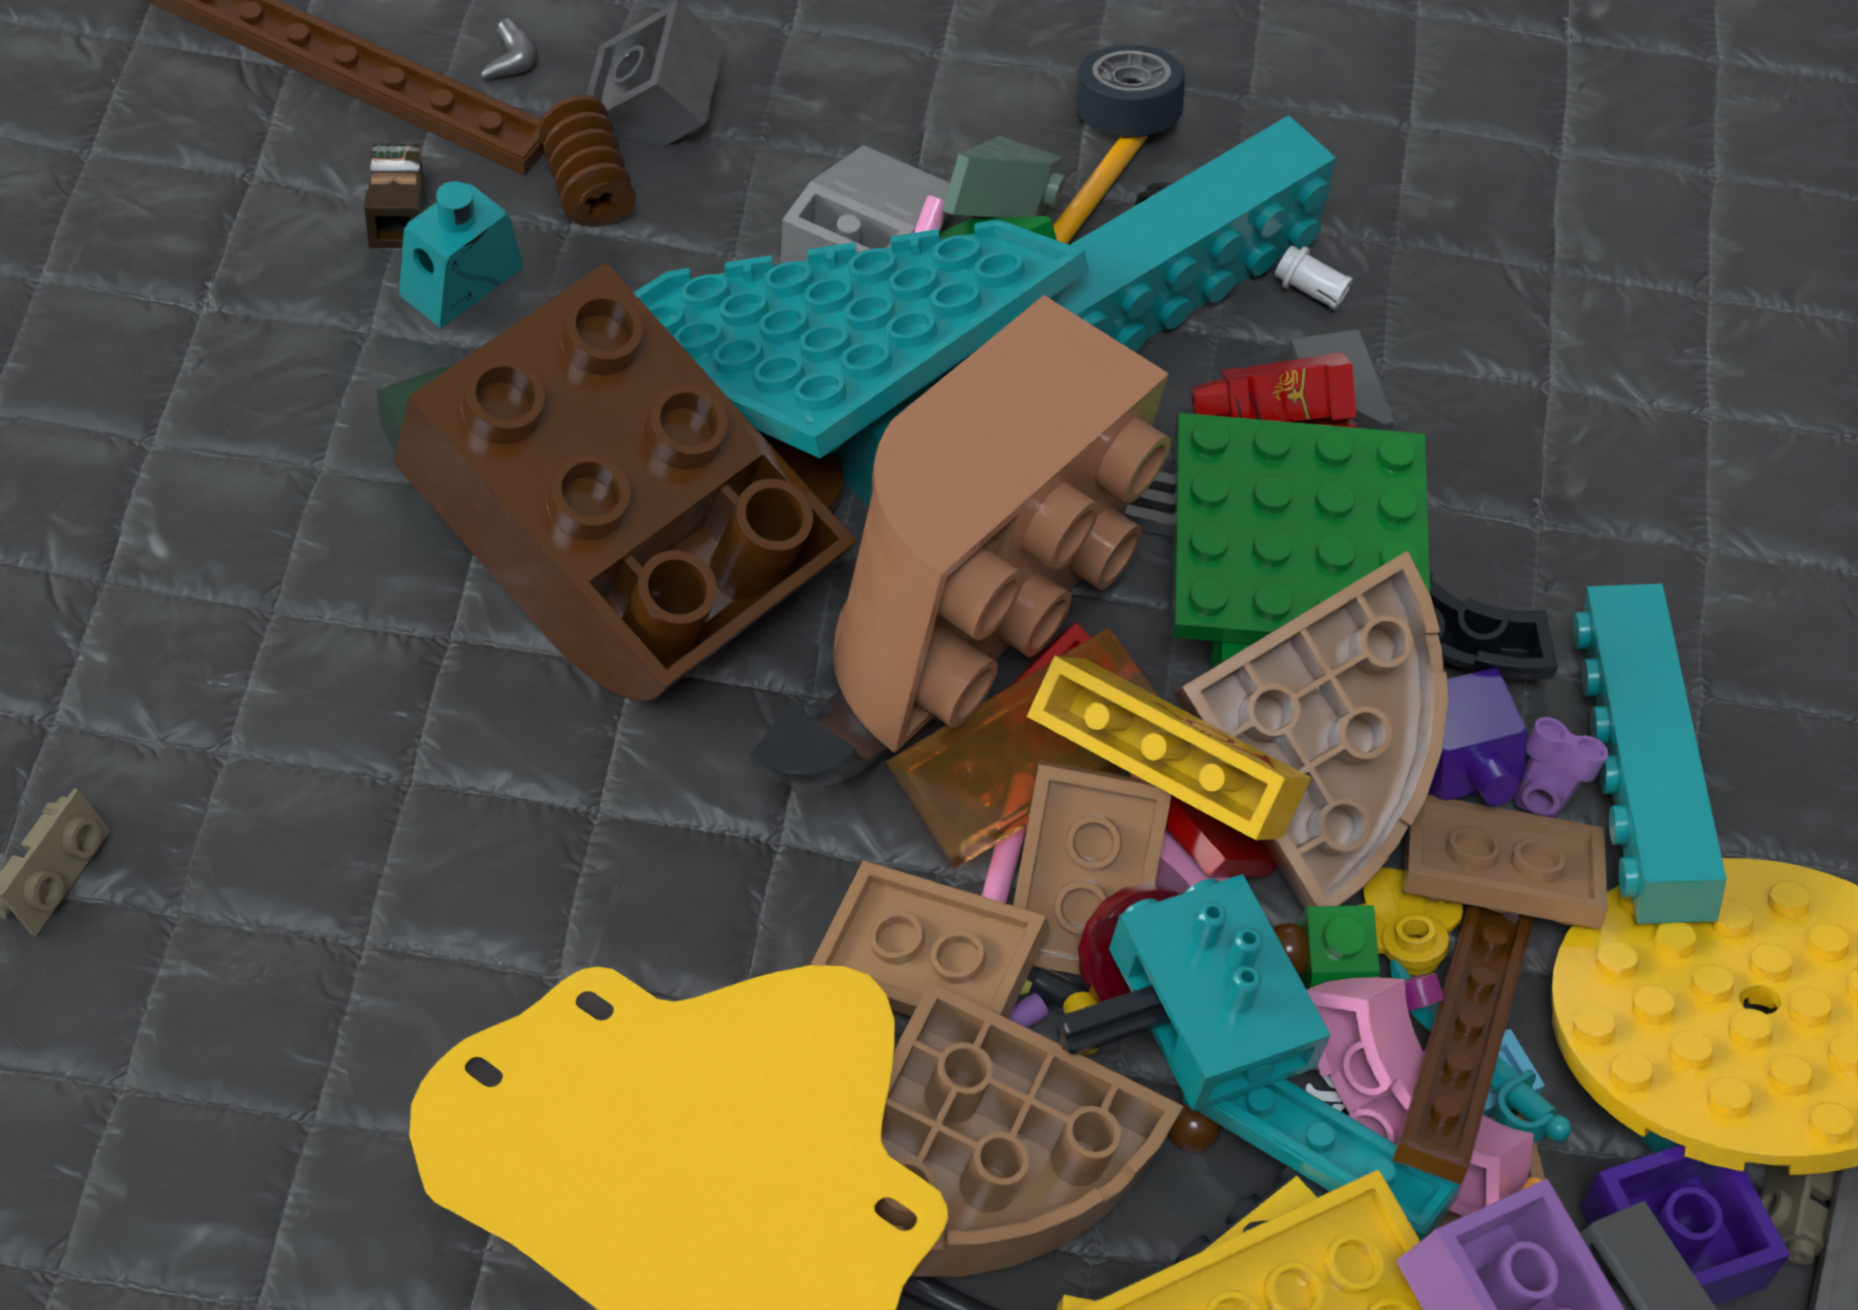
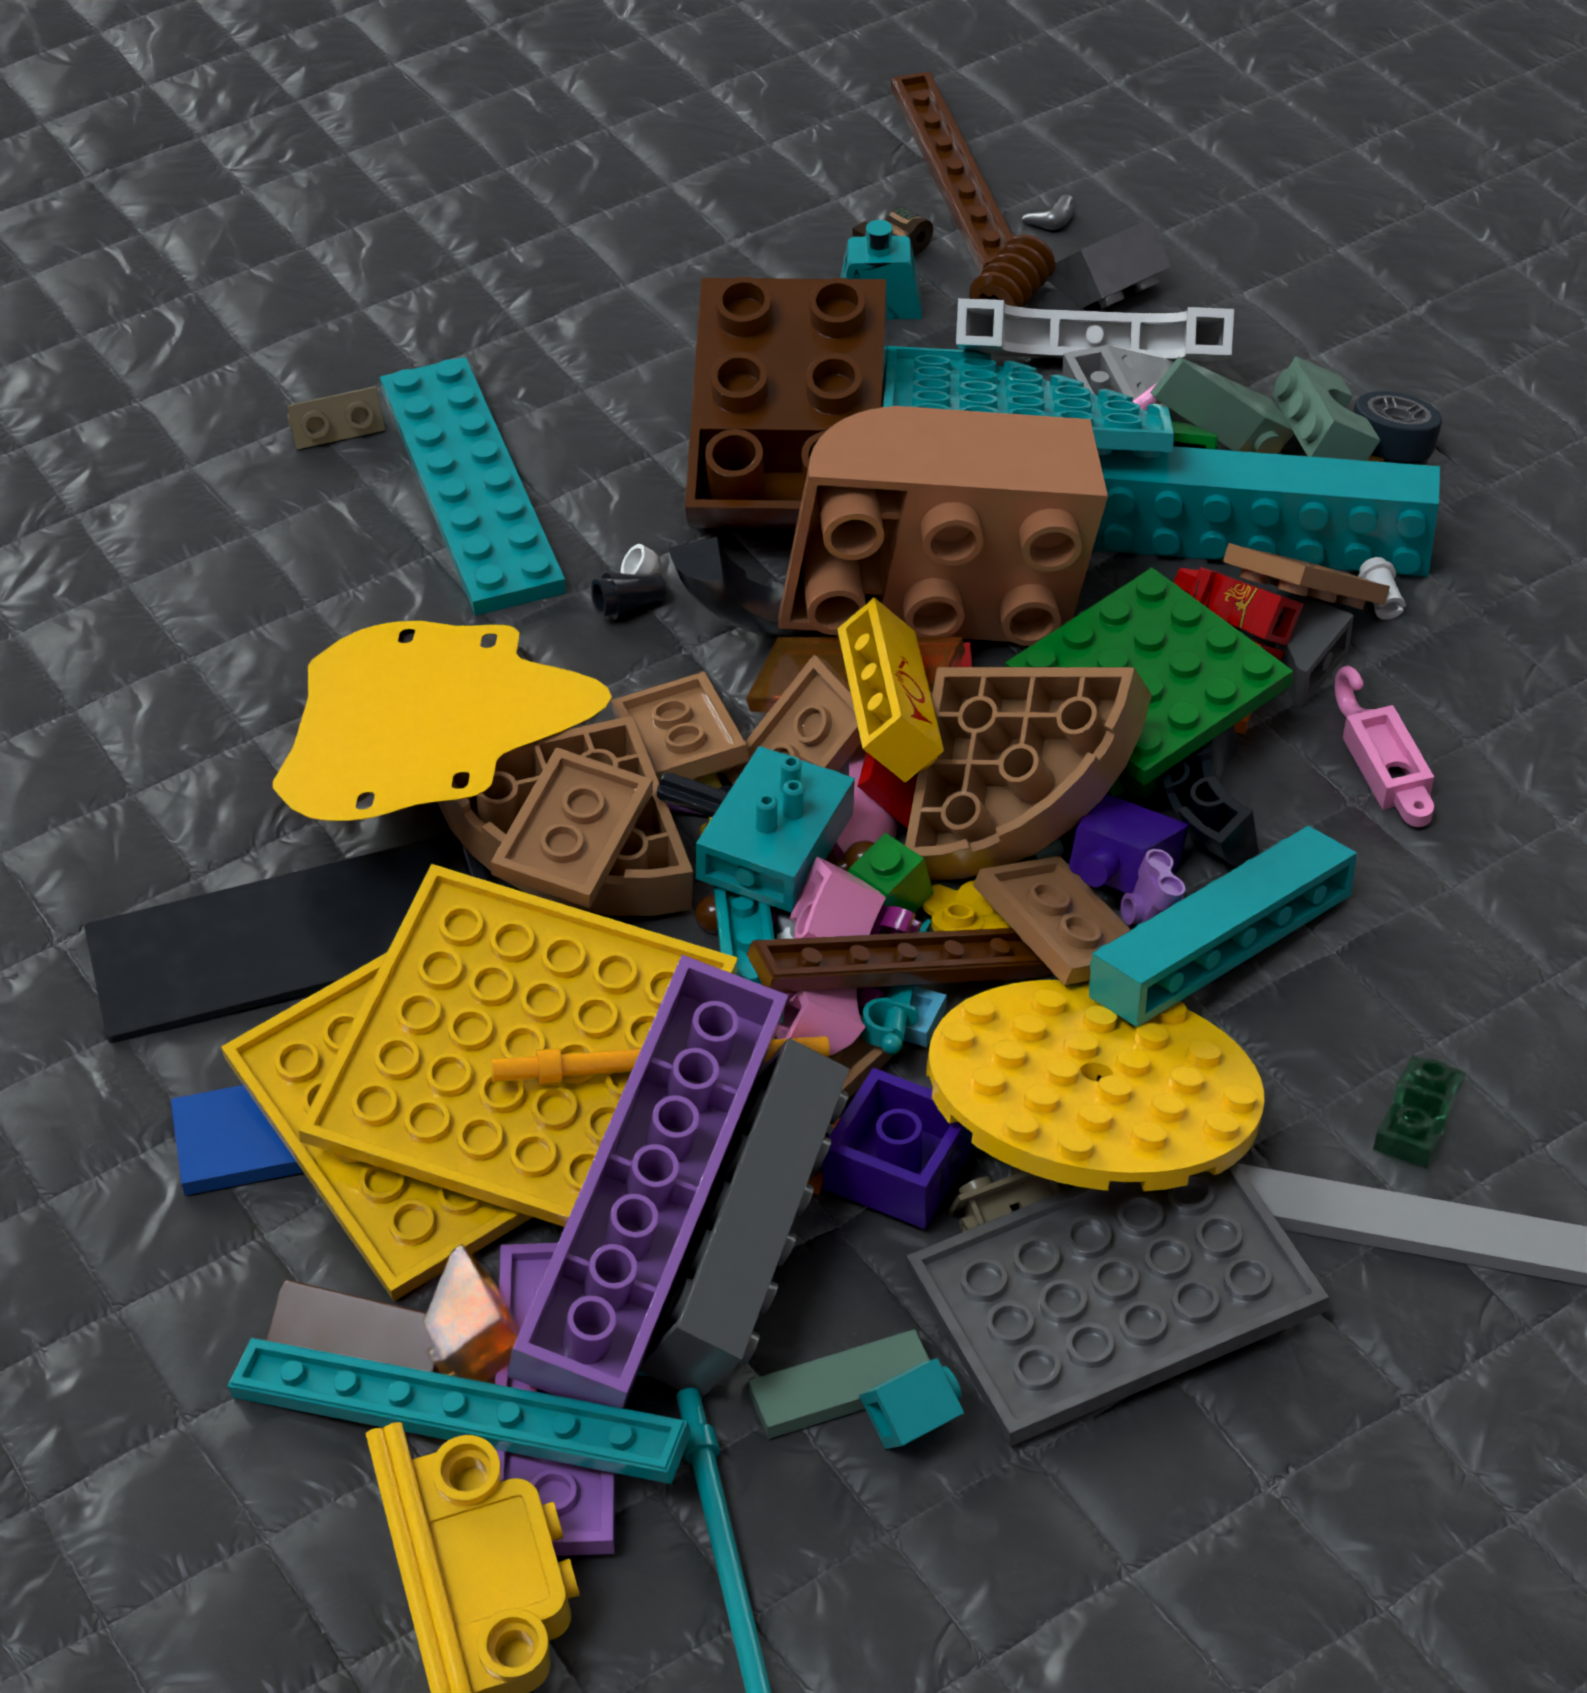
camera: 55 degrees right, 10 degrees down
none -> teal plate [380,357,566,616]
none -> medium nougat plate [491,747,653,909]
none -> black cone [591,572,666,620]
none -> white hinge [621,544,662,575]
none -> white arch [956,298,1234,362]
none -> medium nougat plate [1223,543,1390,609]
none -> sand green arch [1272,356,1380,461]
none -> bright pink piece [1334,665,1434,827]

